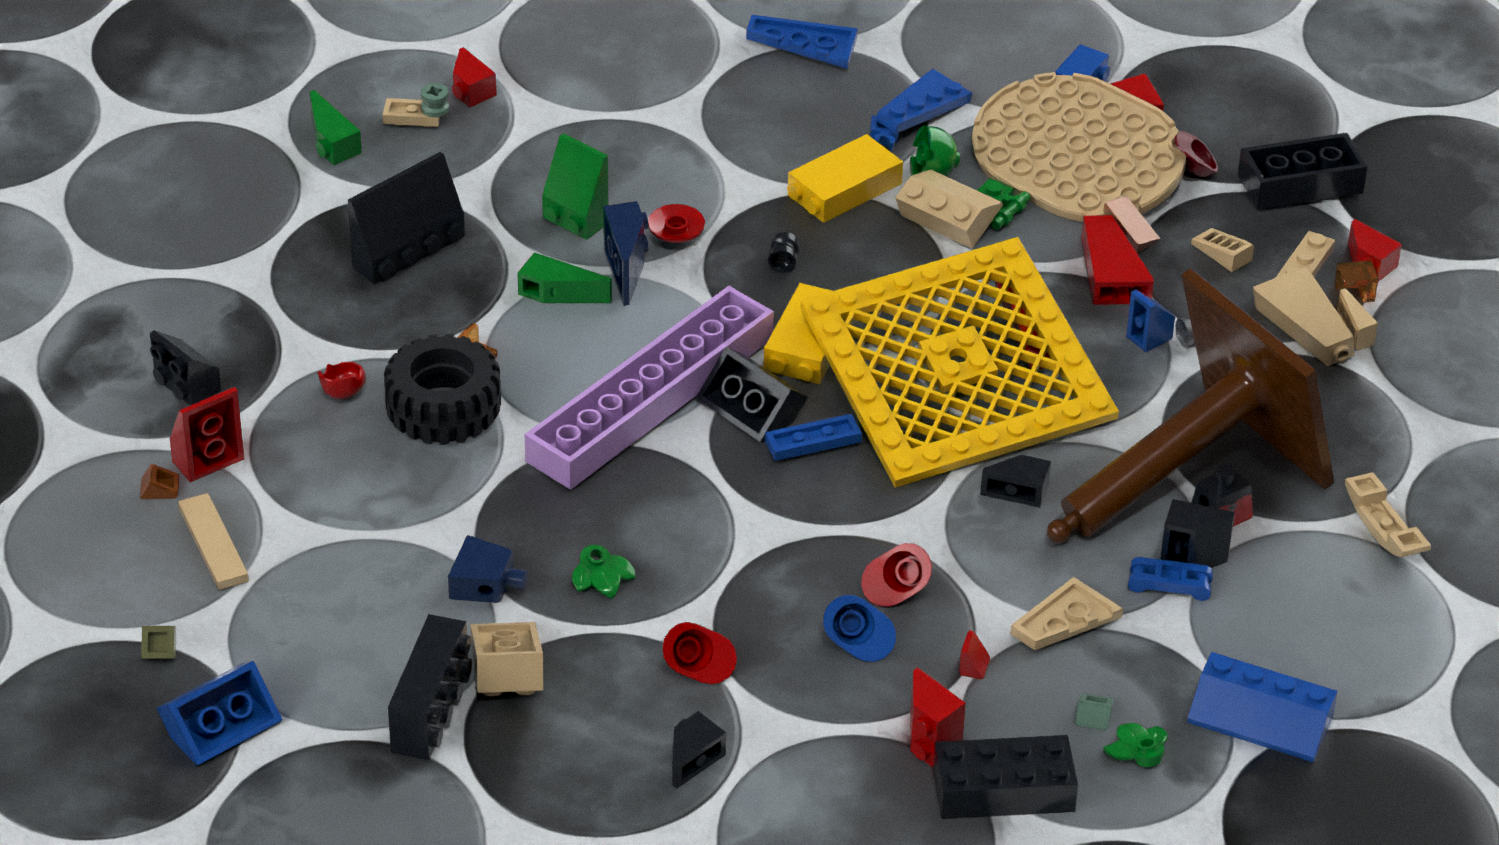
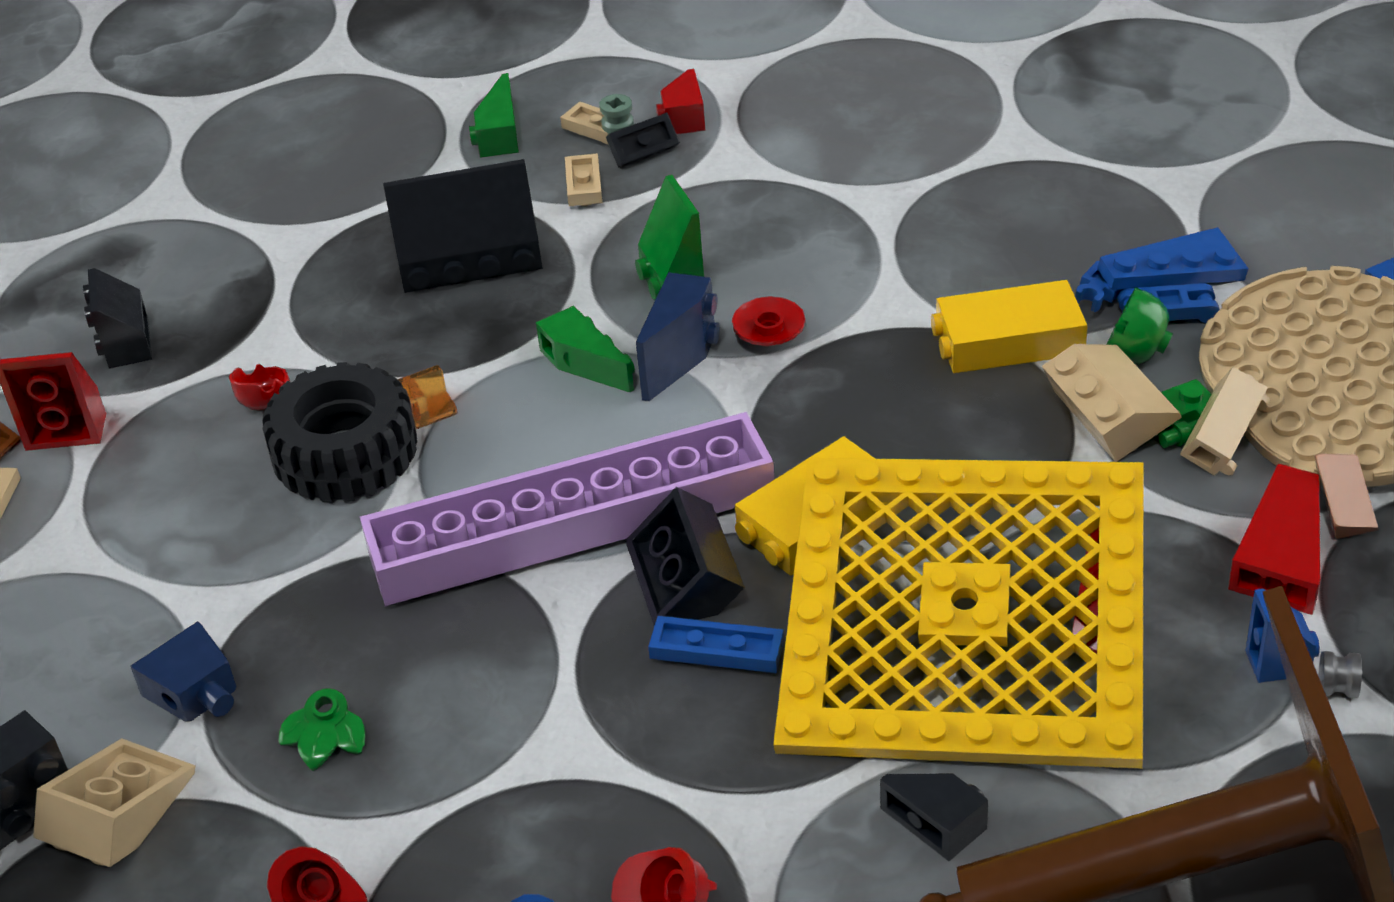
camera: 35 degrees right, 0 degrees up
blue wing [746,15,858,69] -> none
black wheel [768,232,800,273] -> none
none -> tan plate [565,153,603,206]
none -> black plate [606,113,680,168]
none -> blue plate [1117,283,1220,323]
none -> tan brick [1180,367,1270,476]

